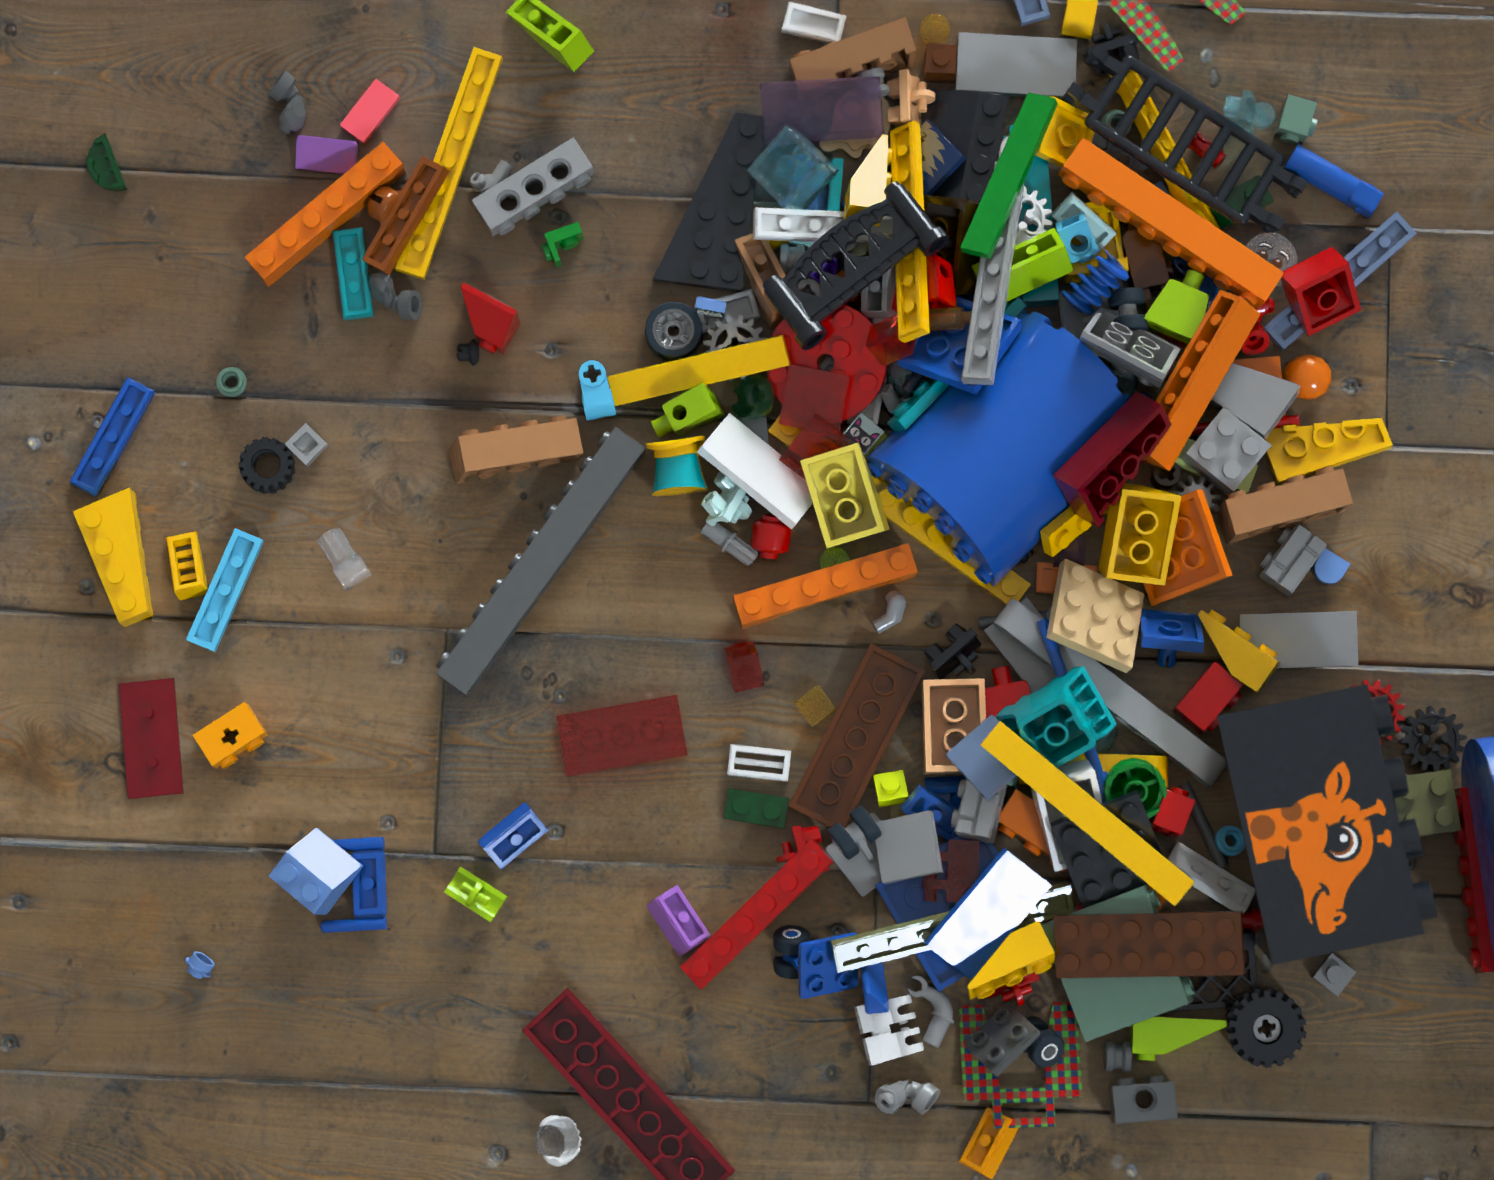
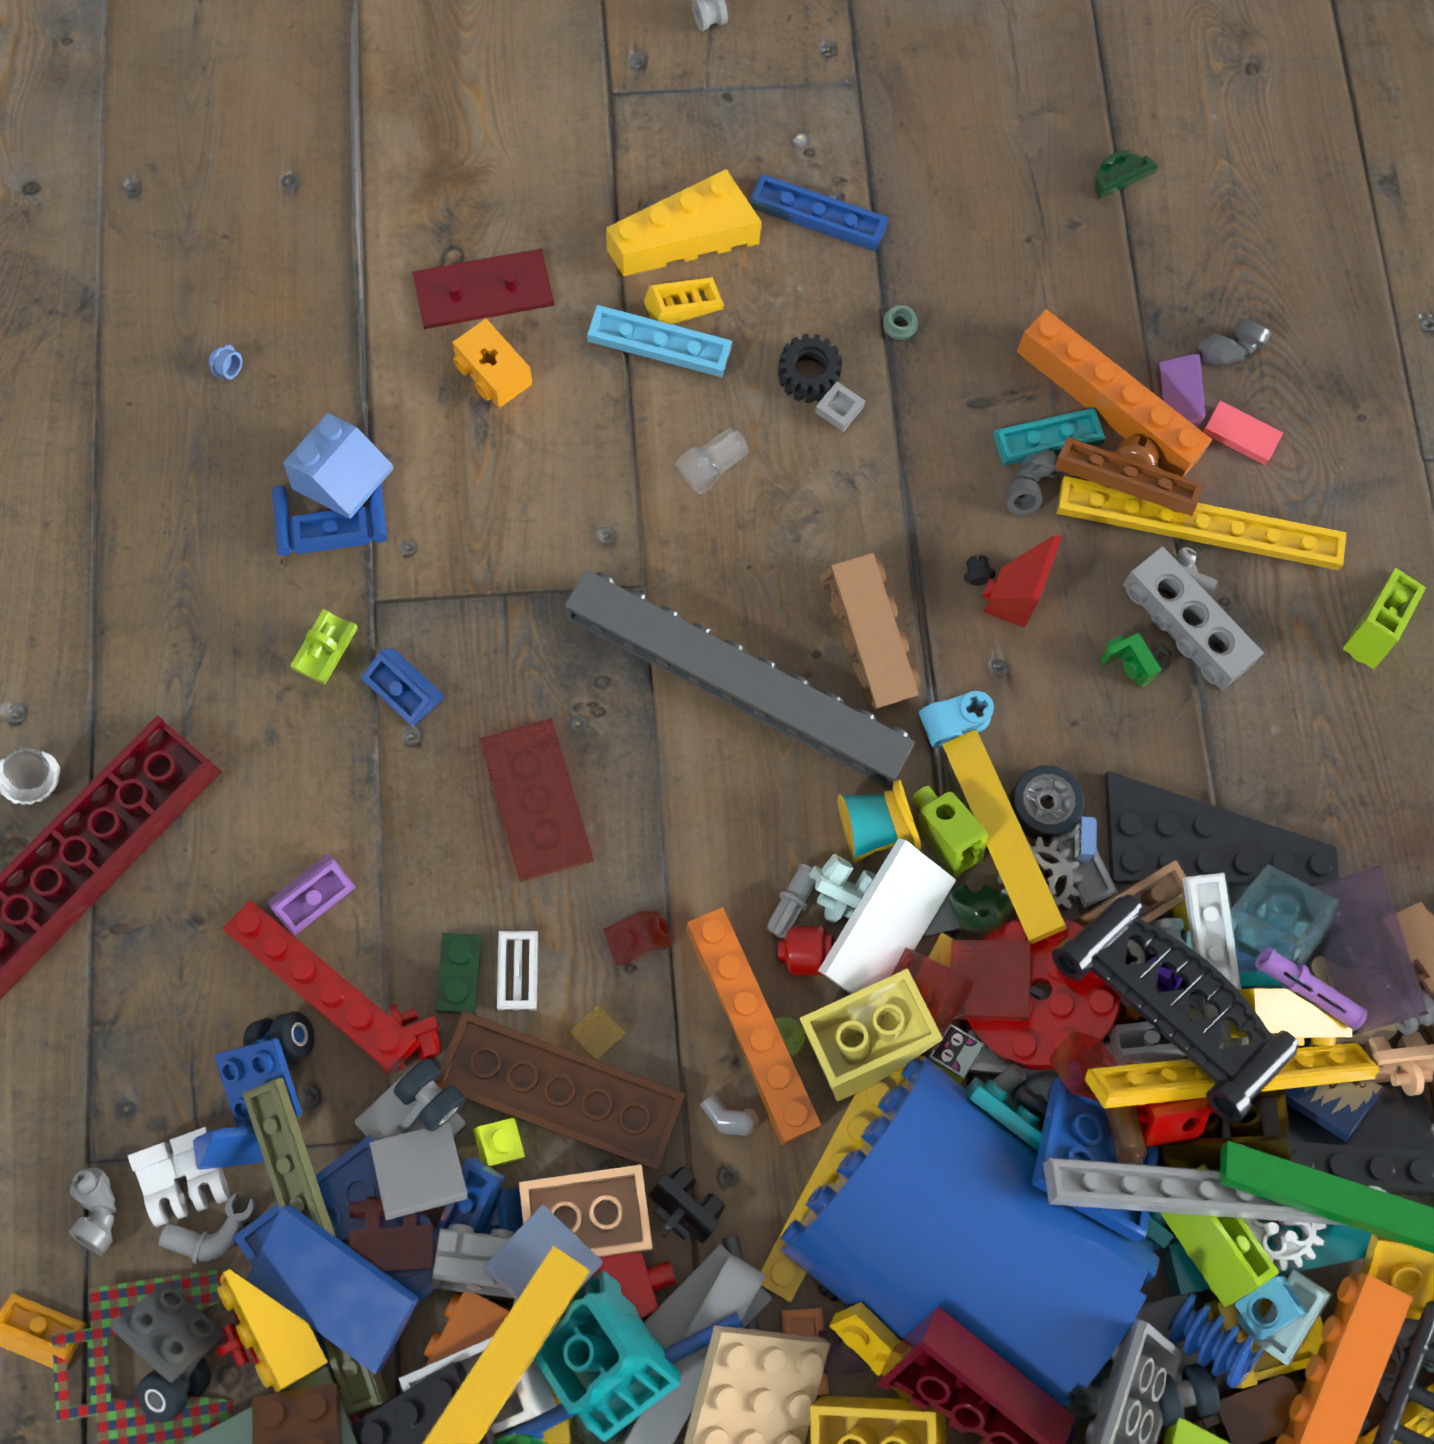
camera: 80 degrees right, 10 degrees down
none -> medium lavender pin [1255,947,1368,1030]

